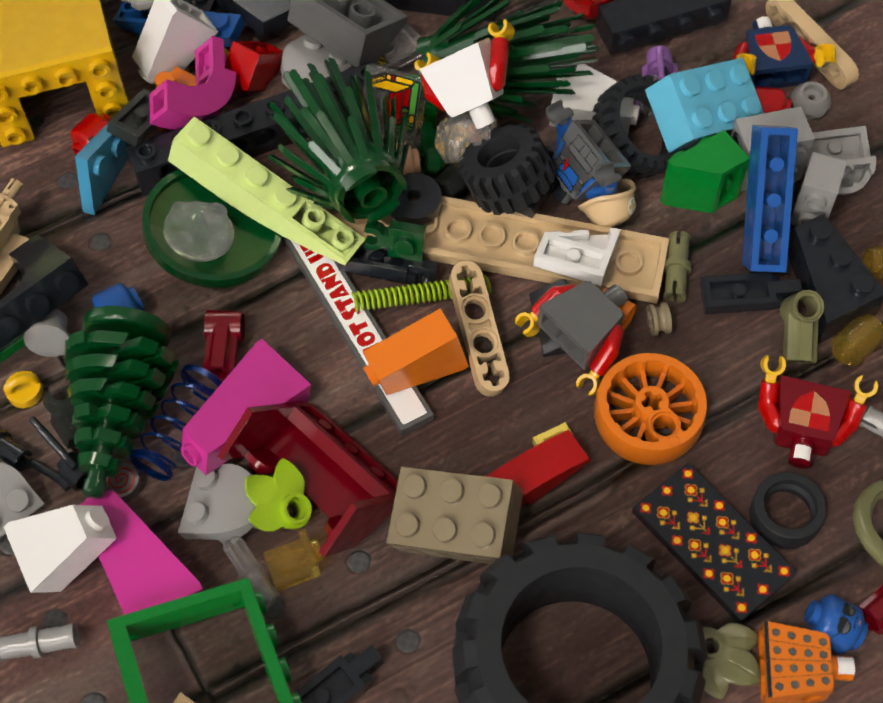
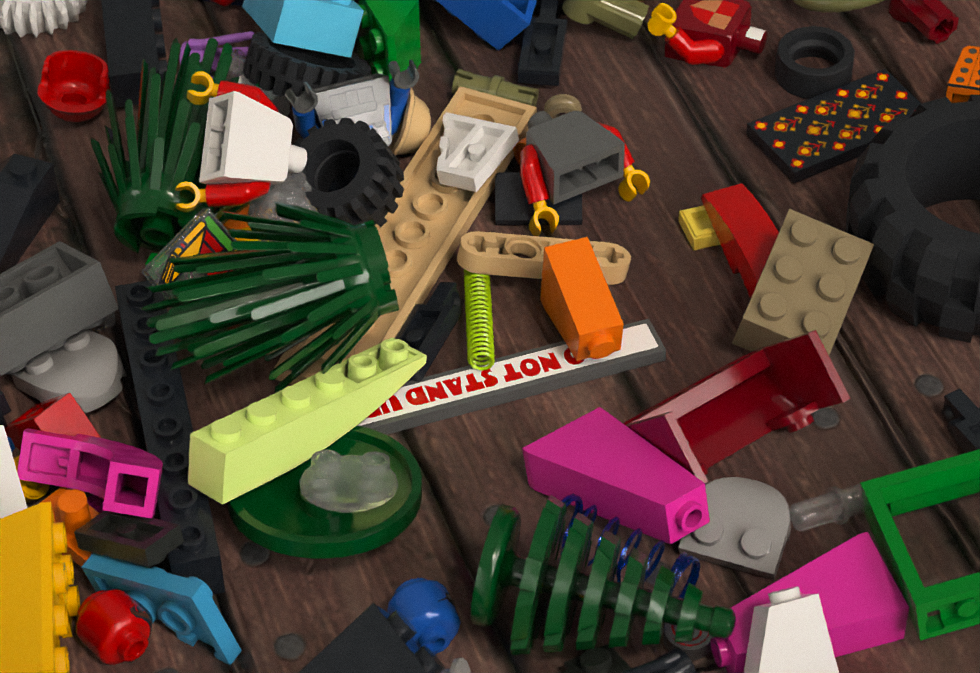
camera: 80 degrees left, 15 degrees down
dark red piece [202,310,245,381] -> none
lime plate [245,458,312,532] -> none
clear yellow bracket [263,529,324,592] -> none
dark green plate [364,220,426,262] -> none
orange piece [594,353,707,465] -> none
blue head [804,594,868,654] -> none

